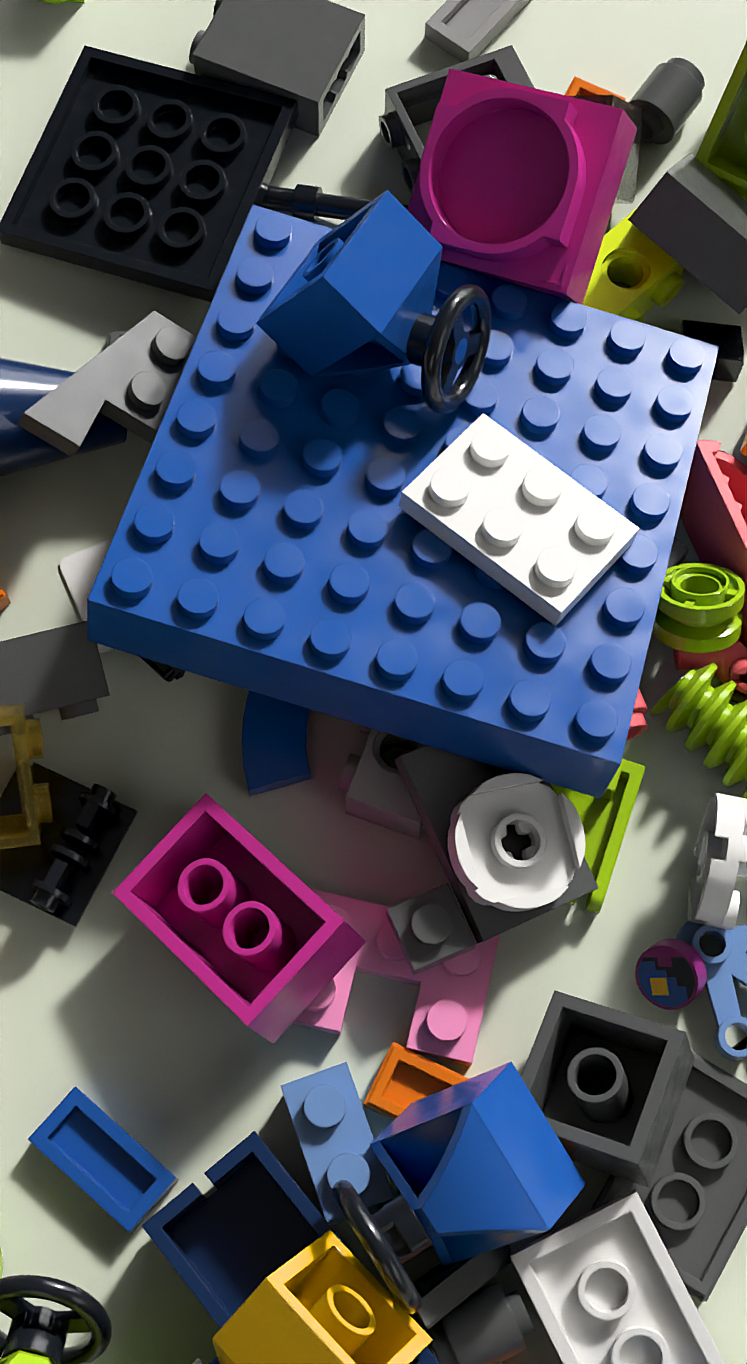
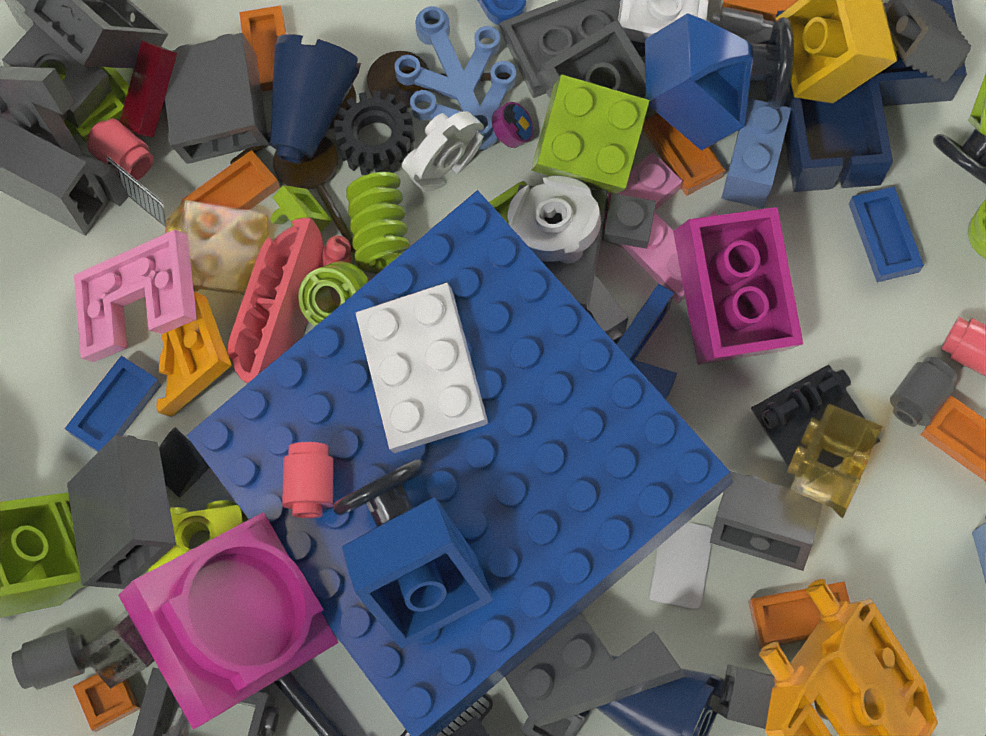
camera: 140 degrees left, 0 degrees up
none -> coral brick [282,442,334,518]
none -> lime brick [531,74,650,194]
none -> blue tile [616,283,674,361]

